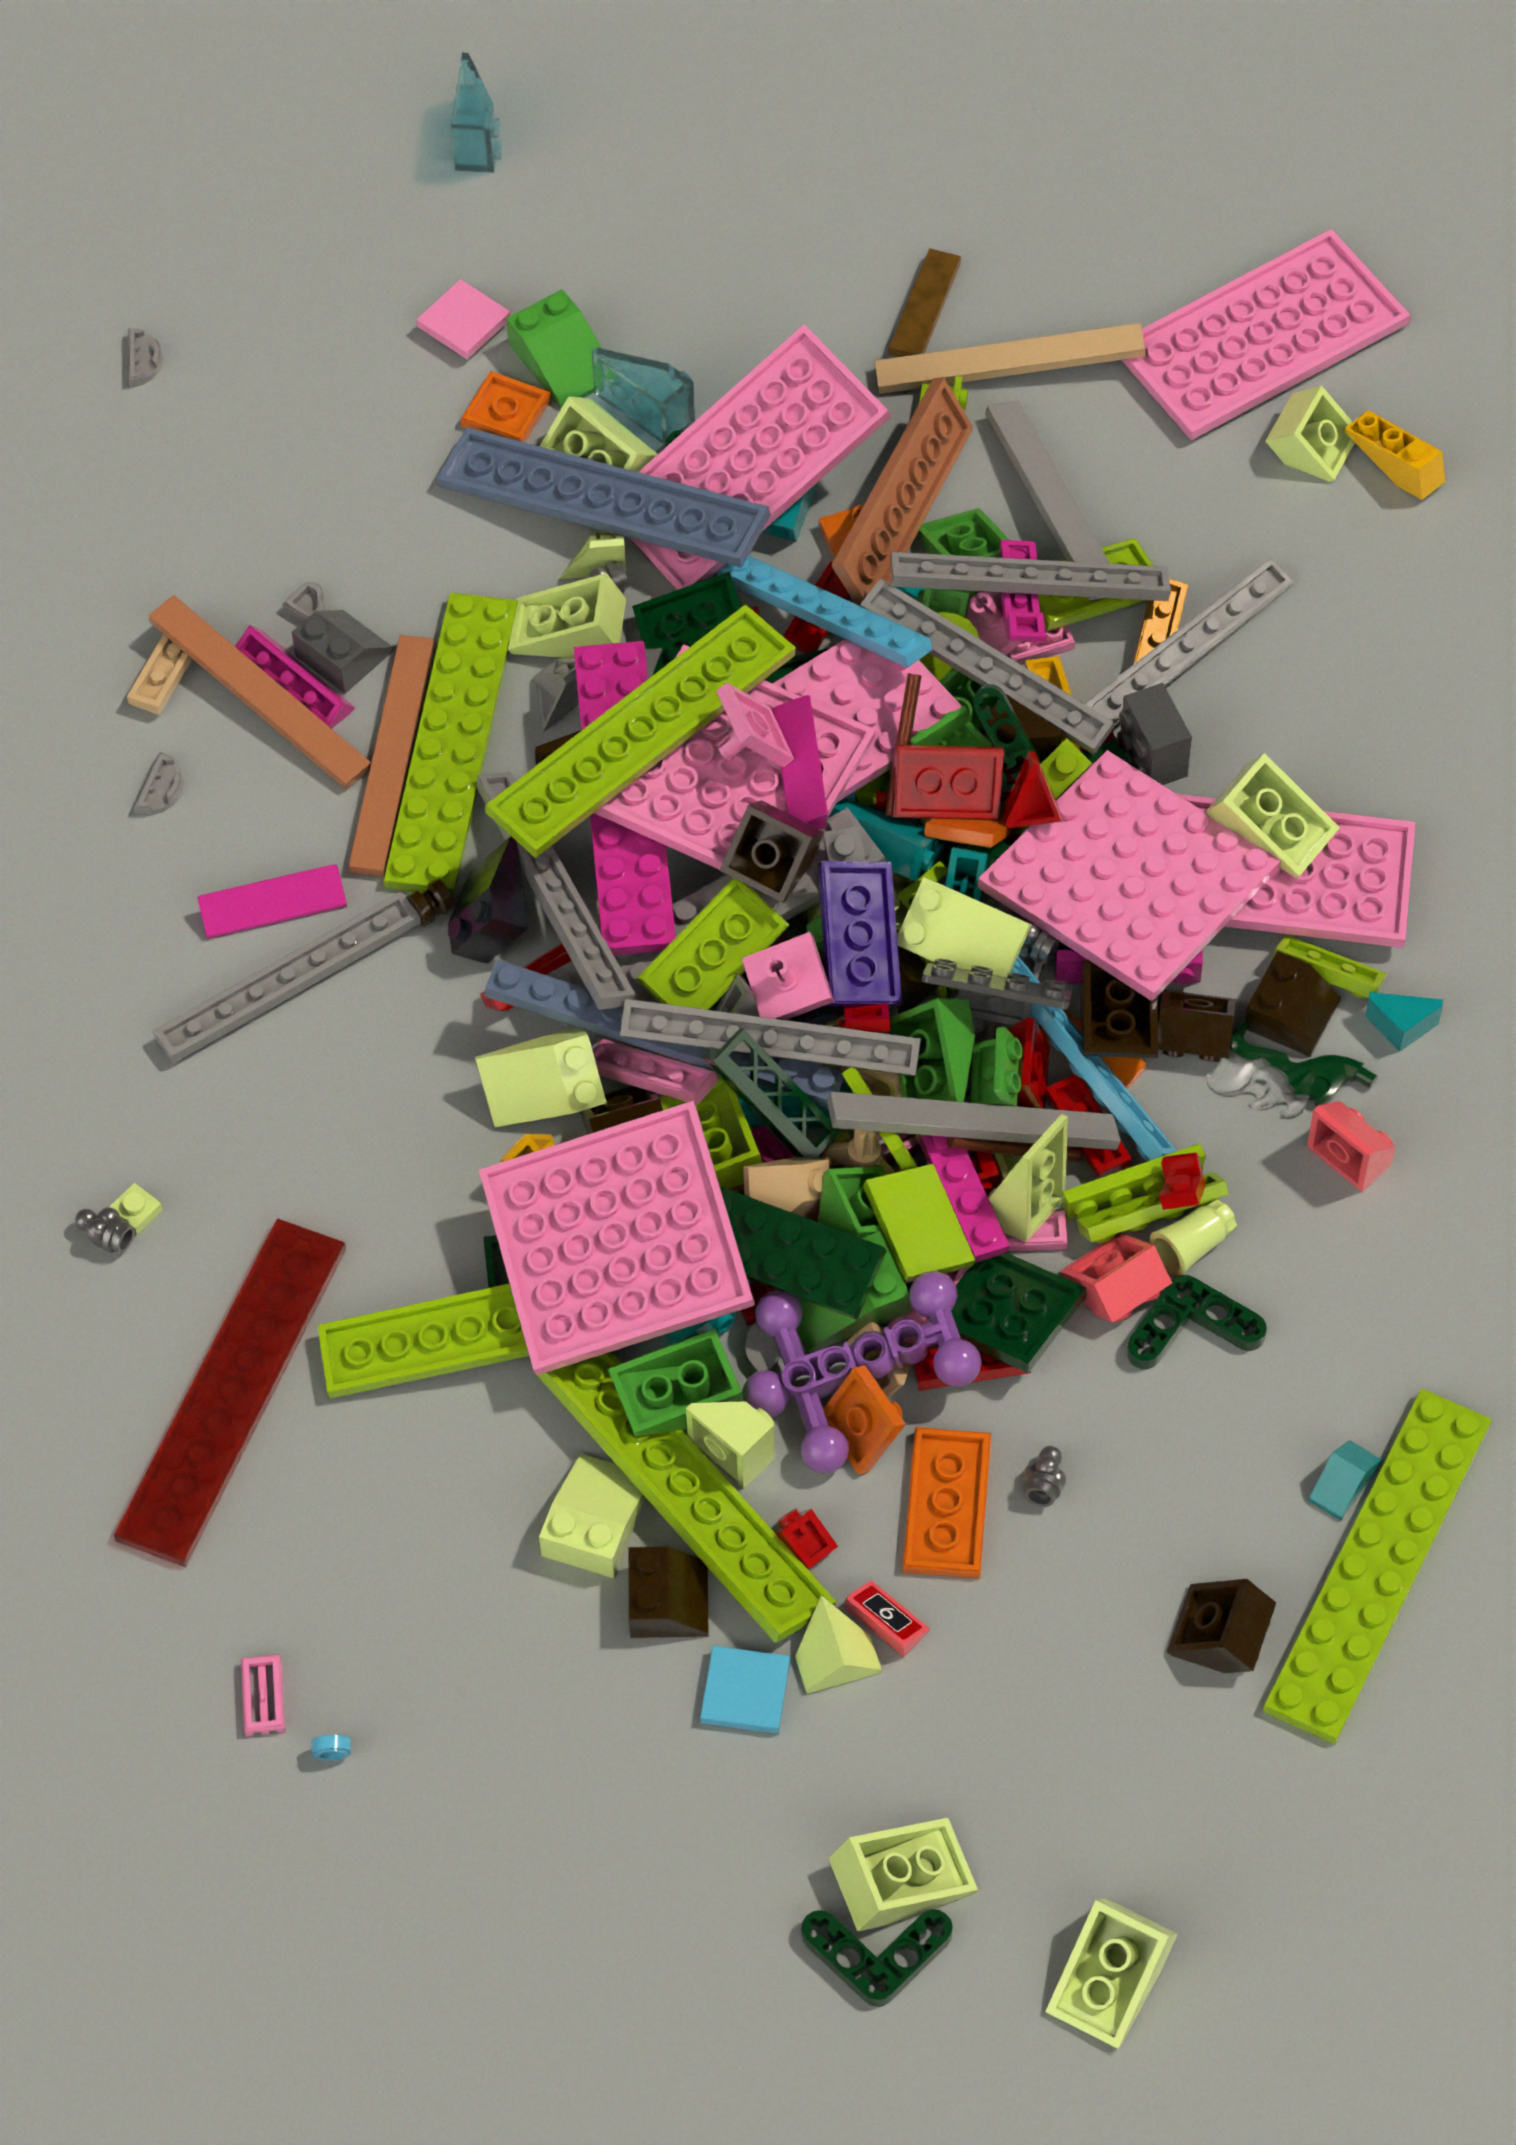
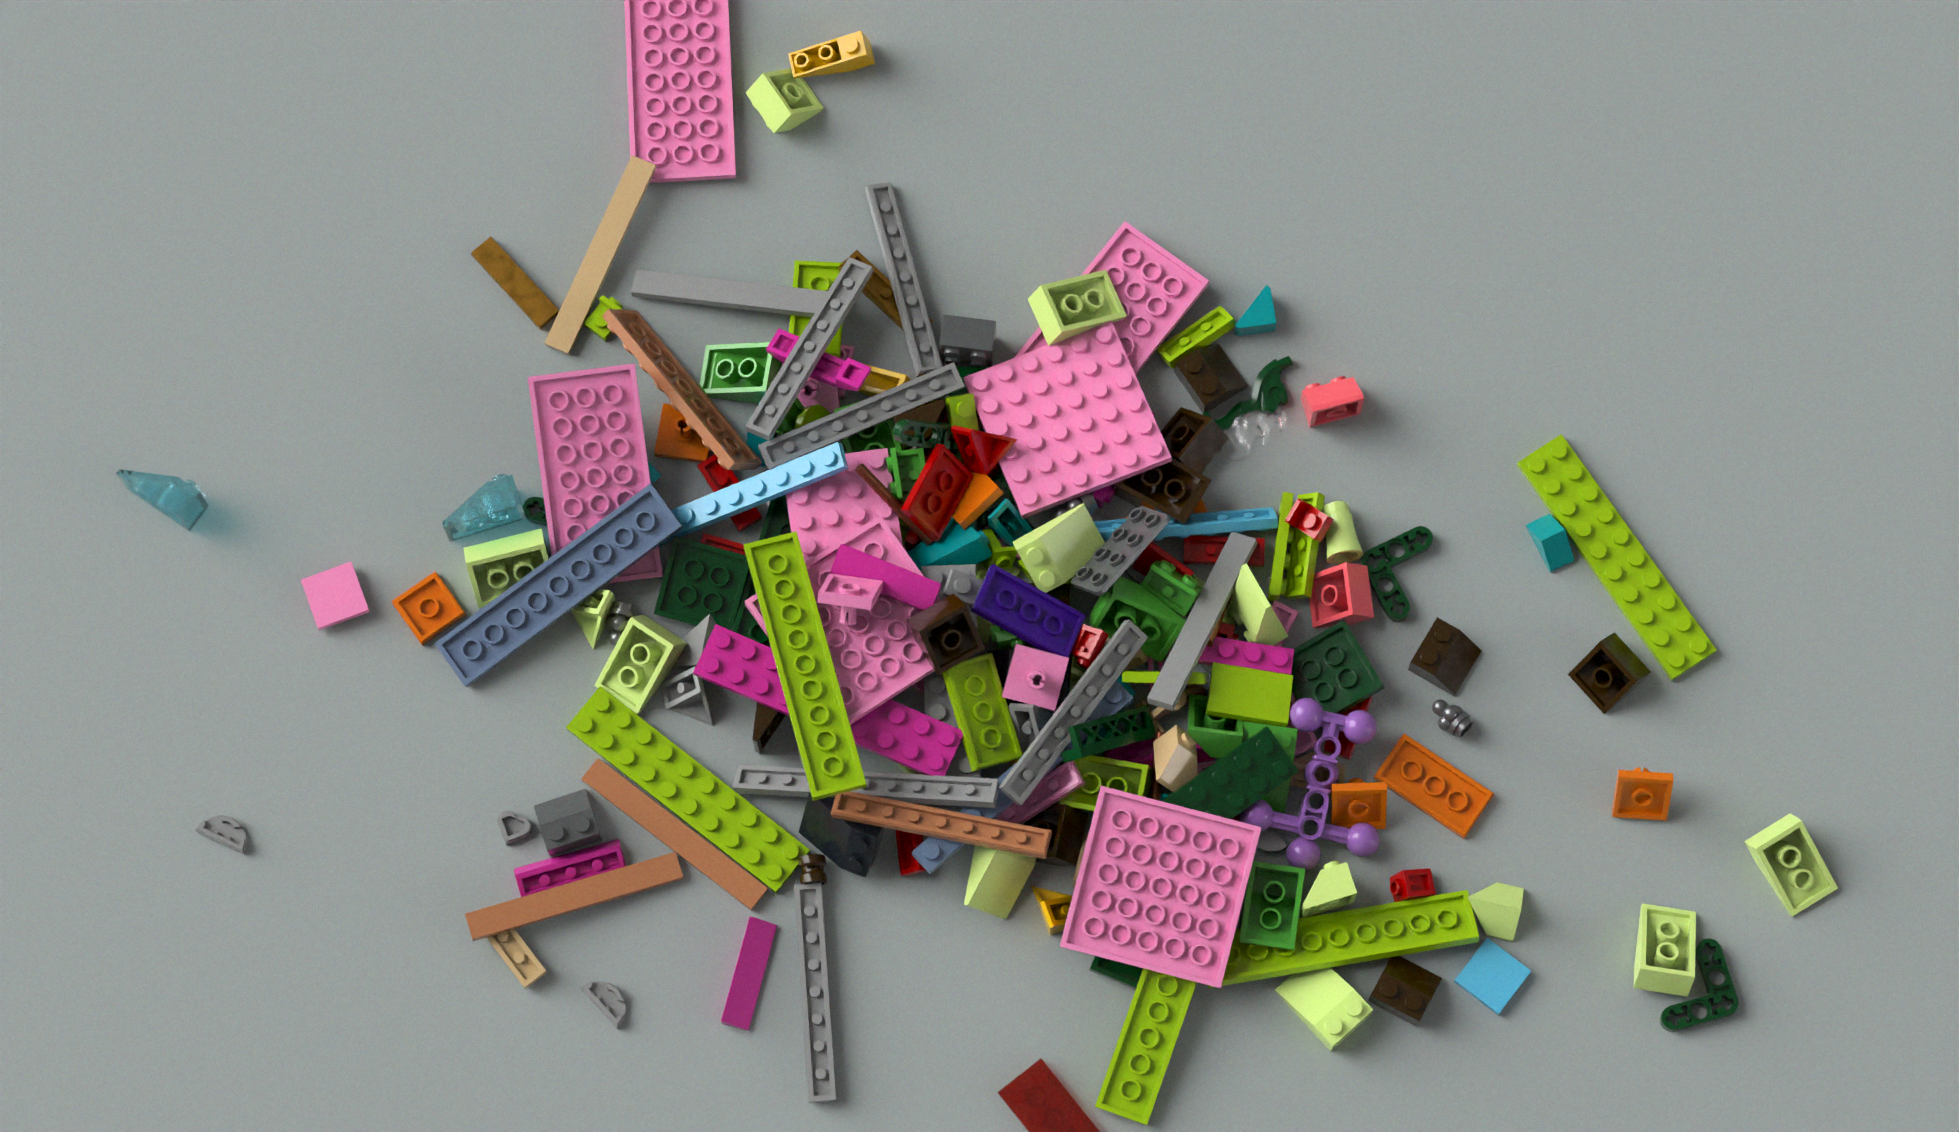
camera: 60 degrees left, 15 degrees up
bright green slope [506,289,618,408] -> none
slope [845,1580,930,1658] -> none
none -> nougat tile [831,791,1052,859]
none -> dark brown slope [1408,617,1482,697]
none -> orange tile [1612,767,1674,821]

